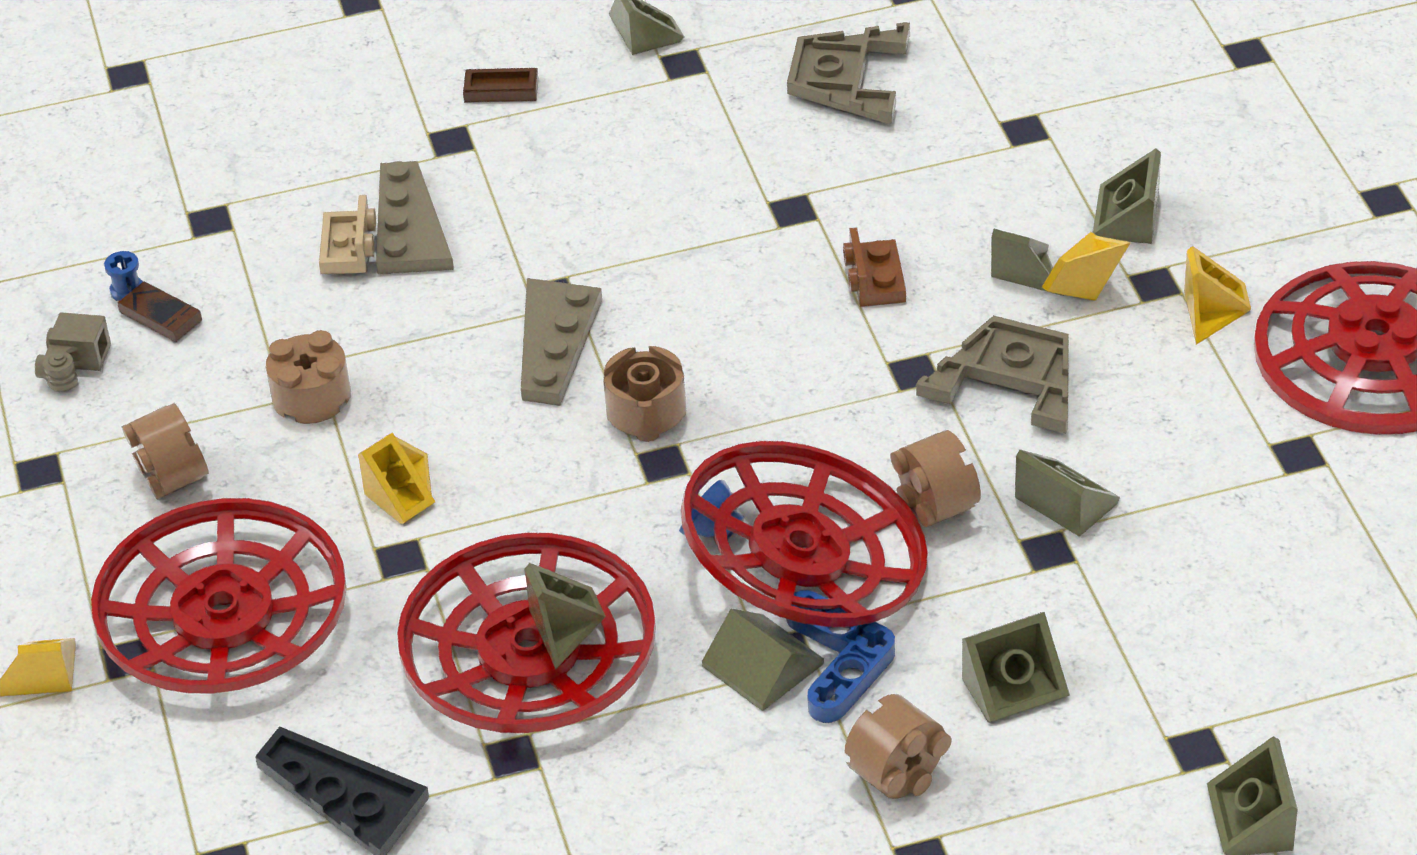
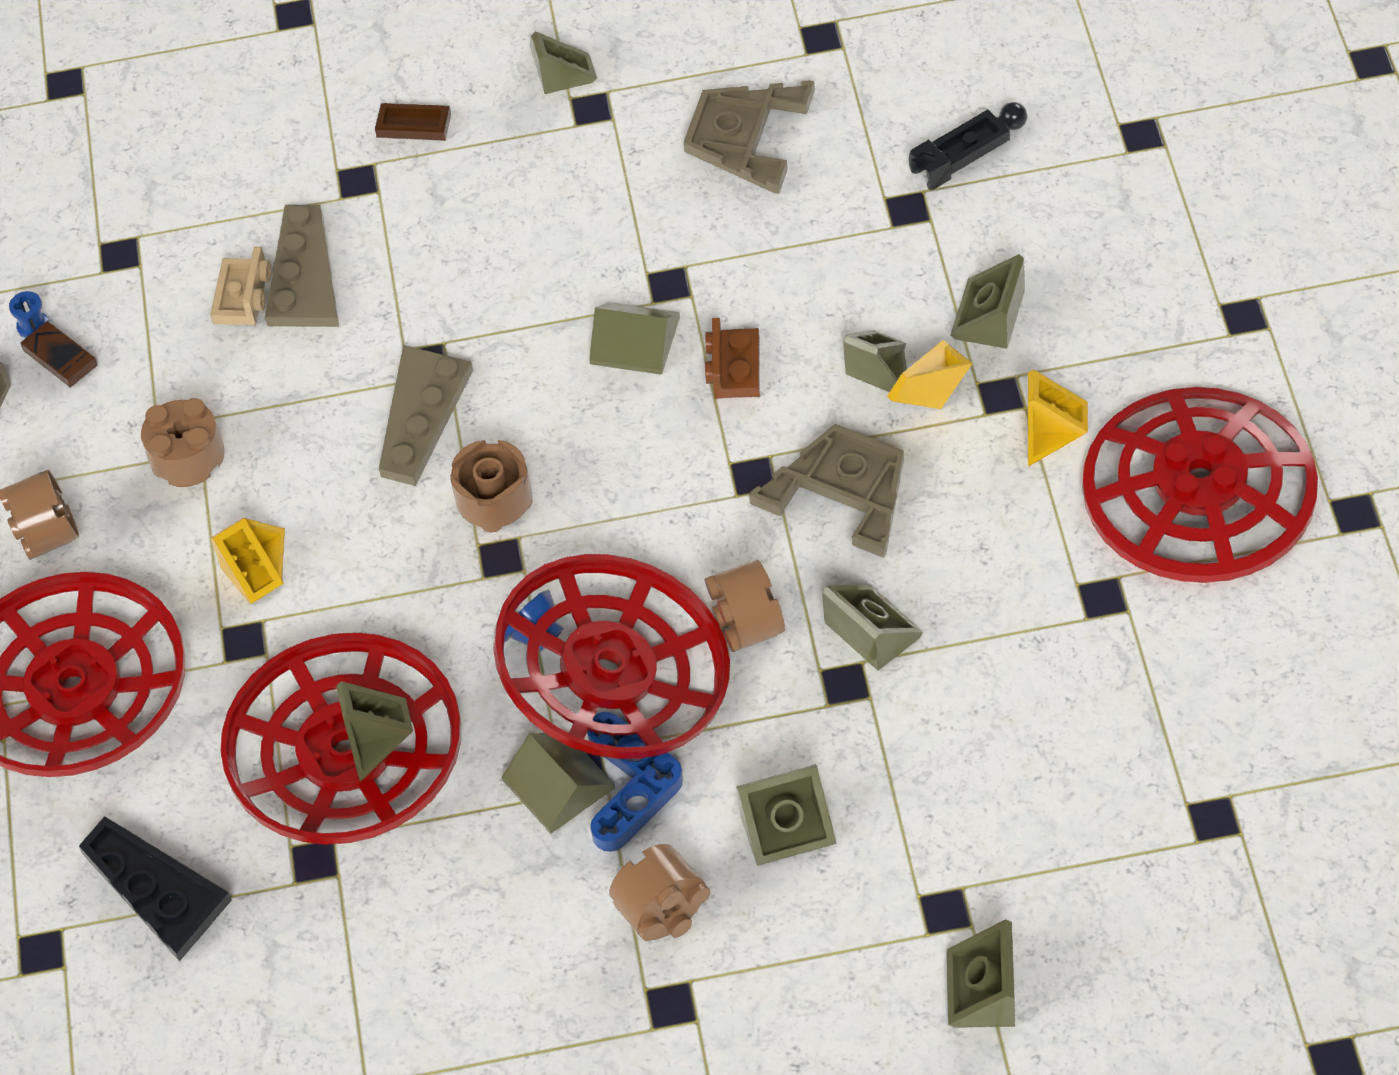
camera: 10 degrees right, 10 degrees up
none -> olive slope [589,302,680,375]
none -> black plate [909,102,1028,190]

